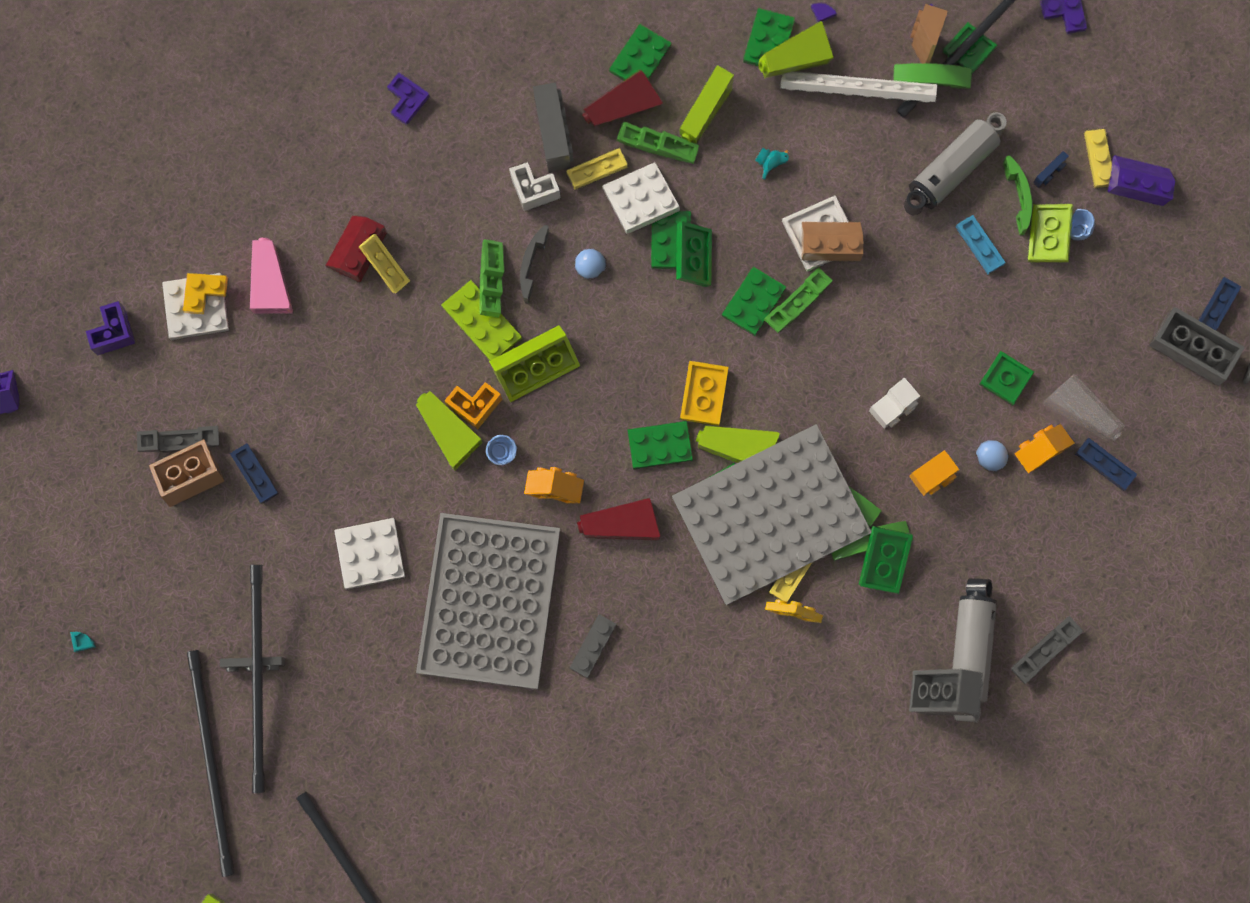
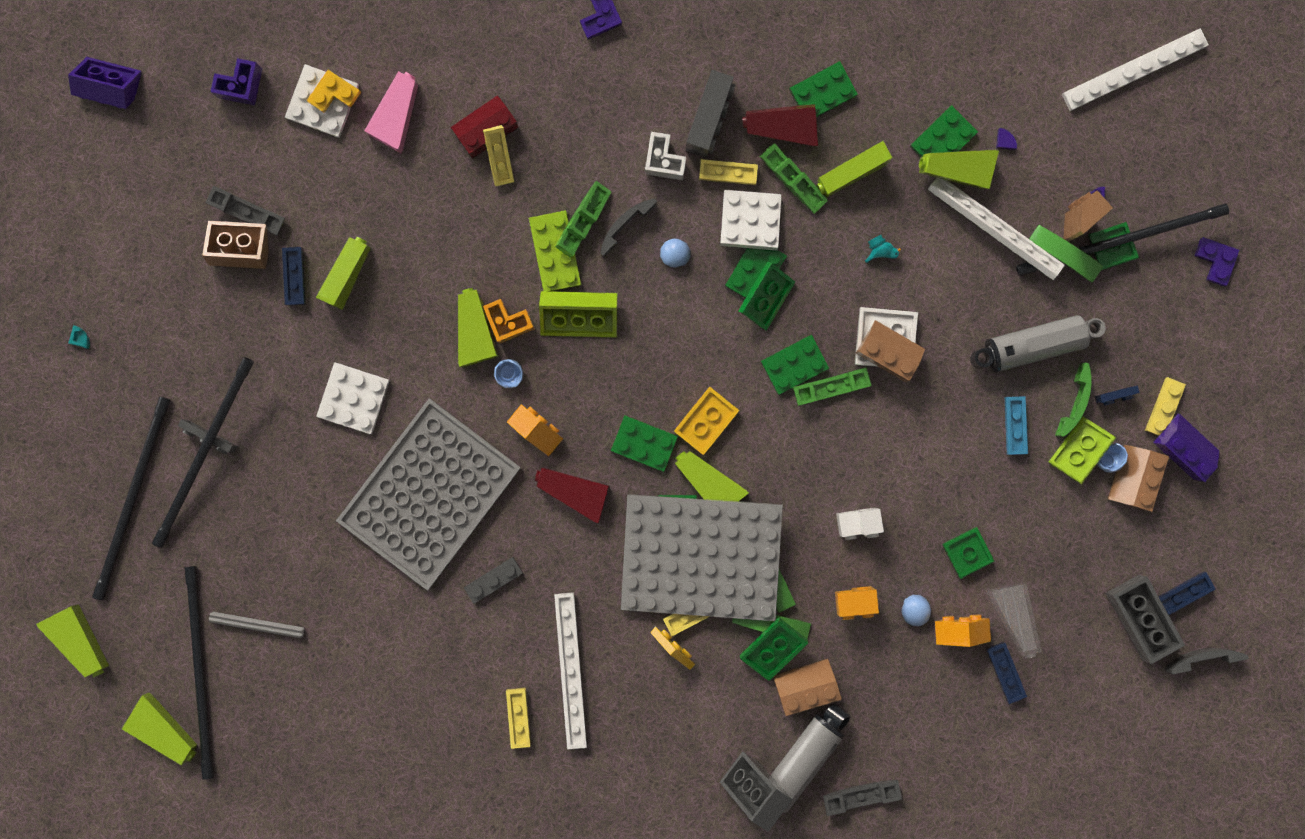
camera: 30 degrees right, 10 degrees up
none -> light grey axle [209,612,305,638]
none -> lime slope [316,237,370,310]
none -> light yellow plate [506,688,531,749]
none -> white plate [554,592,587,749]
none -> medium nougat slope [773,659,842,716]
none -> medium nougat slope [1108,445,1169,512]

